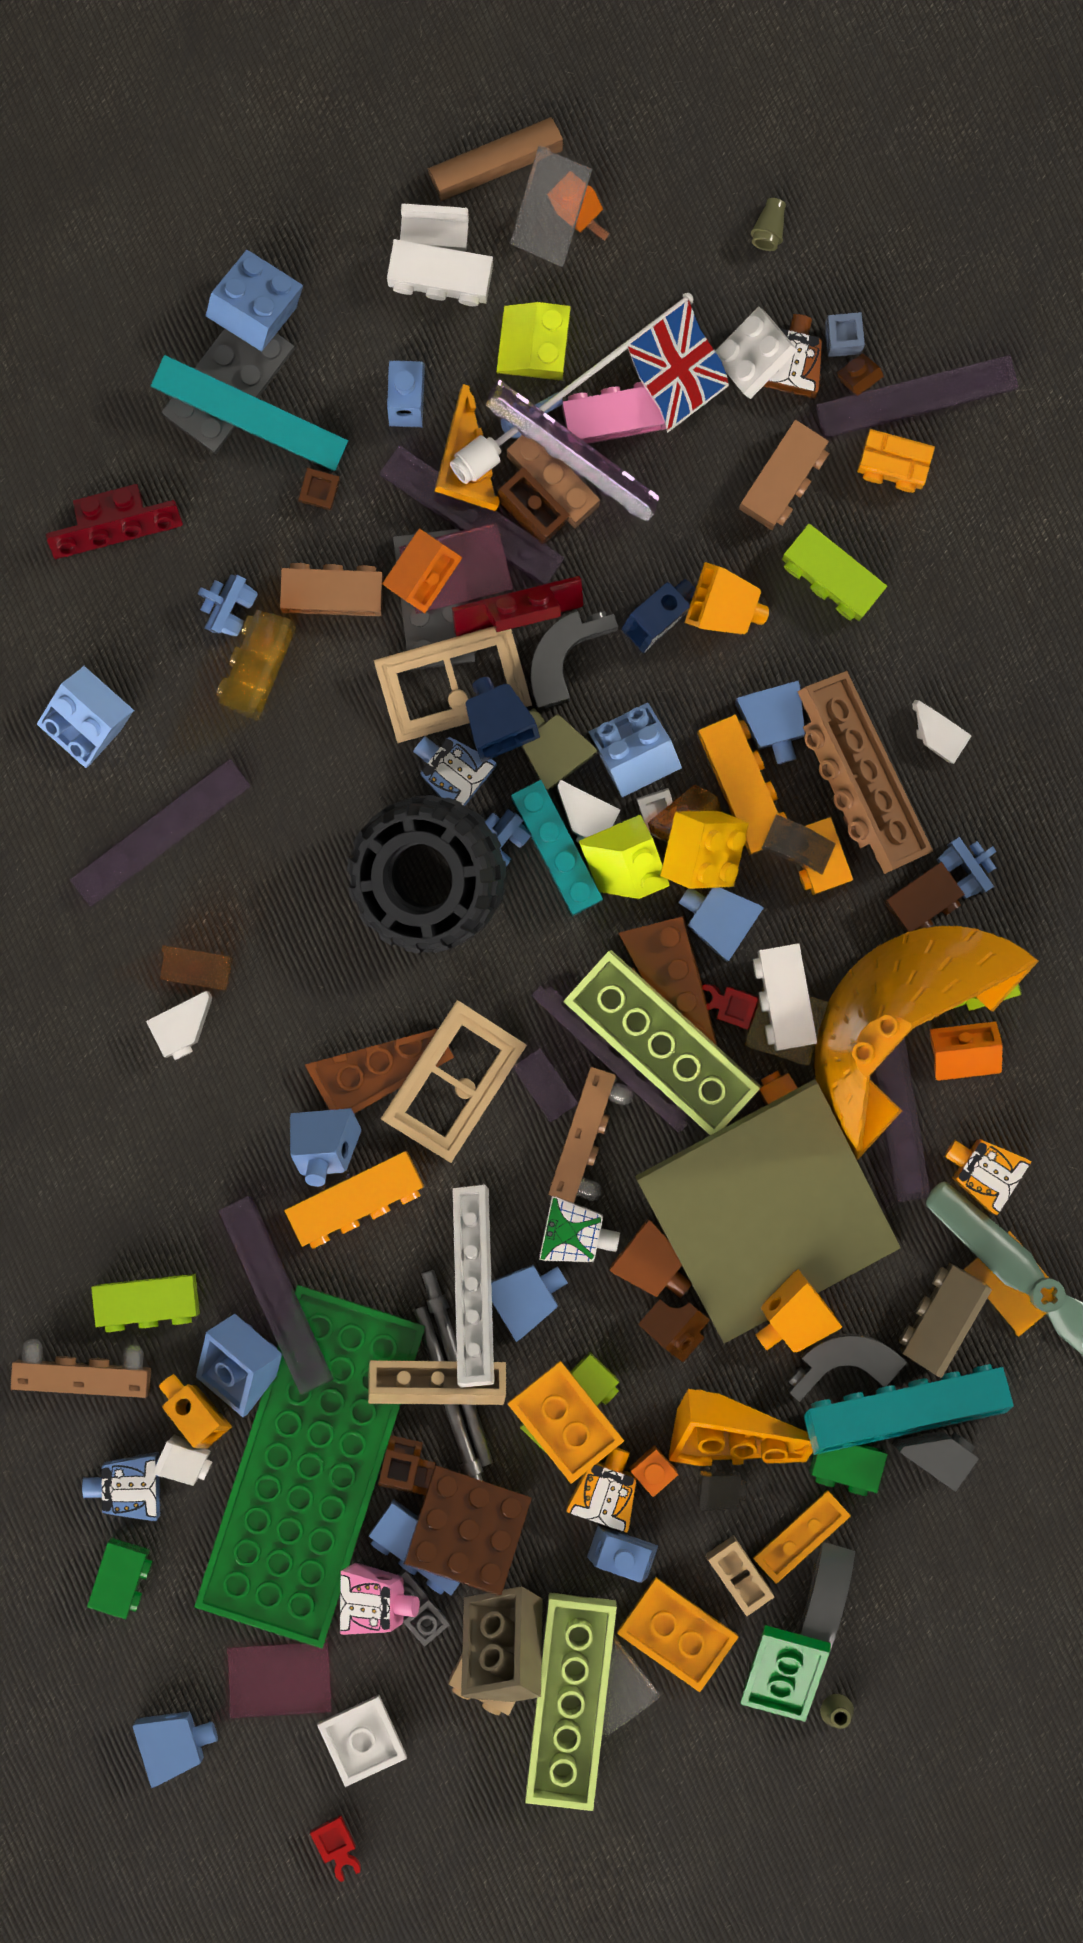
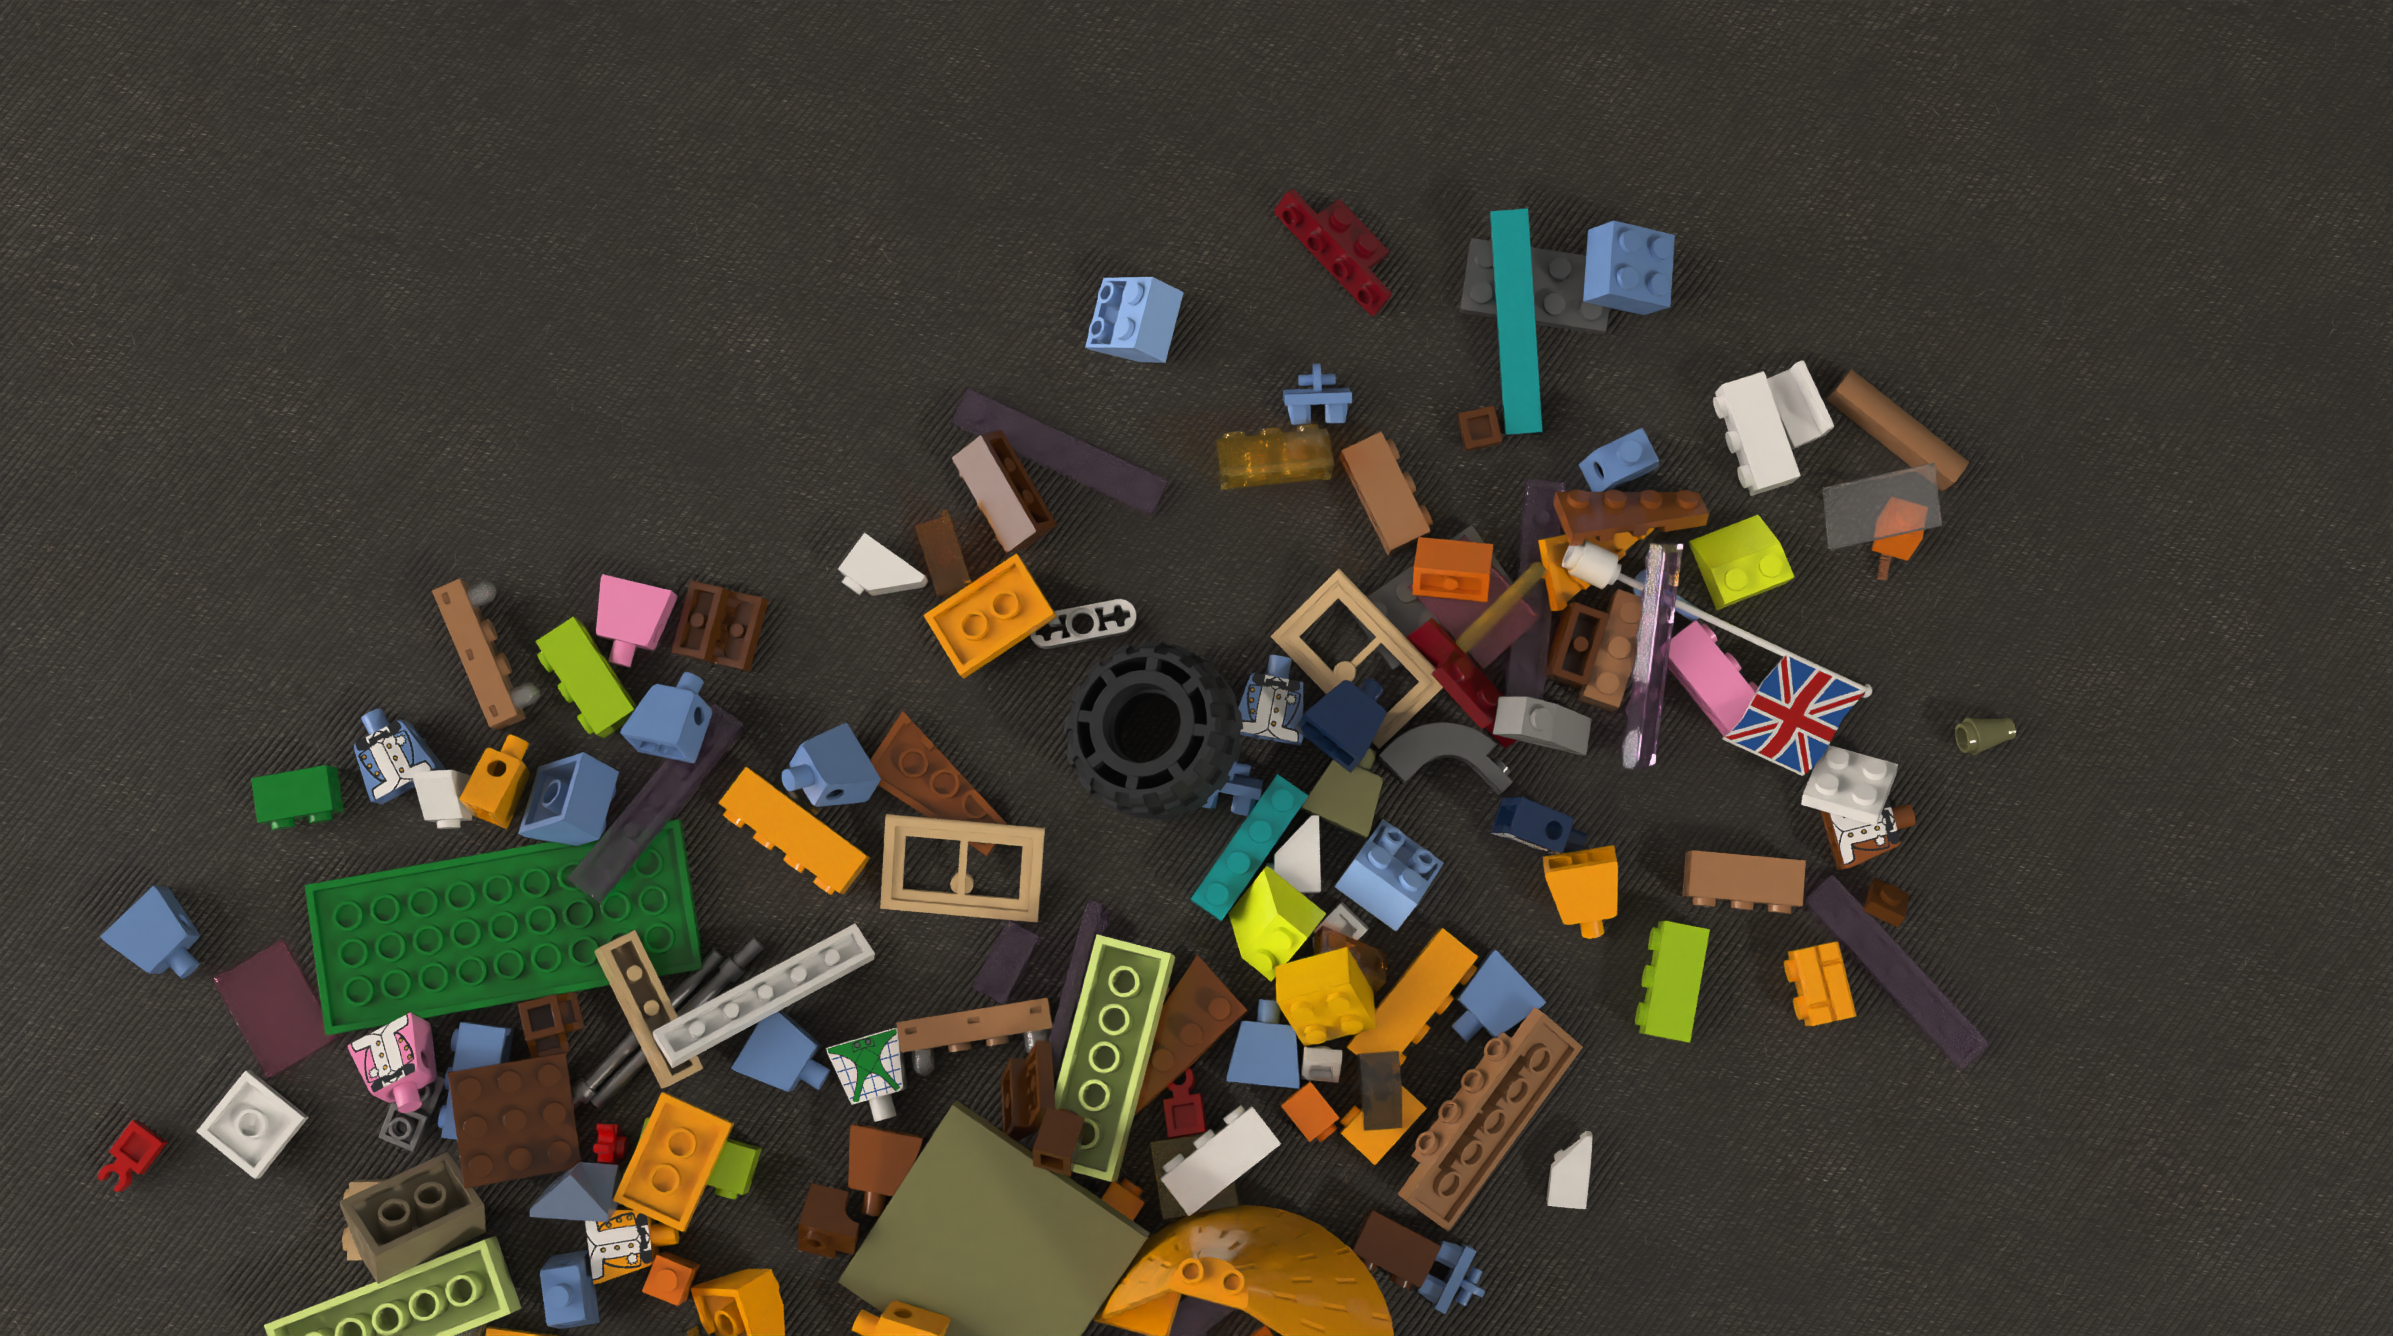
camera: 65 degrees right, 5 degrees down
sand blue brick [825,312,865,357] -> none
none -> sand blue slope [530,1162,622,1222]
none -> red plate [593,1123,629,1168]
none -> bright pink torso [596,574,678,667]
none -> medium blue torso [620,672,712,763]
none -> reddish brown slope [671,581,769,672]
none -> light orange plate [923,553,1057,678]
none -> brick [952,430,1057,553]
none -> reddish brown slope [1001,1040,1055,1142]
none -> white beam [1030,599,1136,649]
none -> reddish brown brick [1033,1107,1085,1177]
none -> orange brick [1280,1081,1339,1142]
none -> white plate [1301,1046,1342,1083]
none -> clear yellow tile [1456,562,1548,655]
none -> light grey slope [1493,697,1592,755]
none -> dark orange wing [1553,490,1709,546]

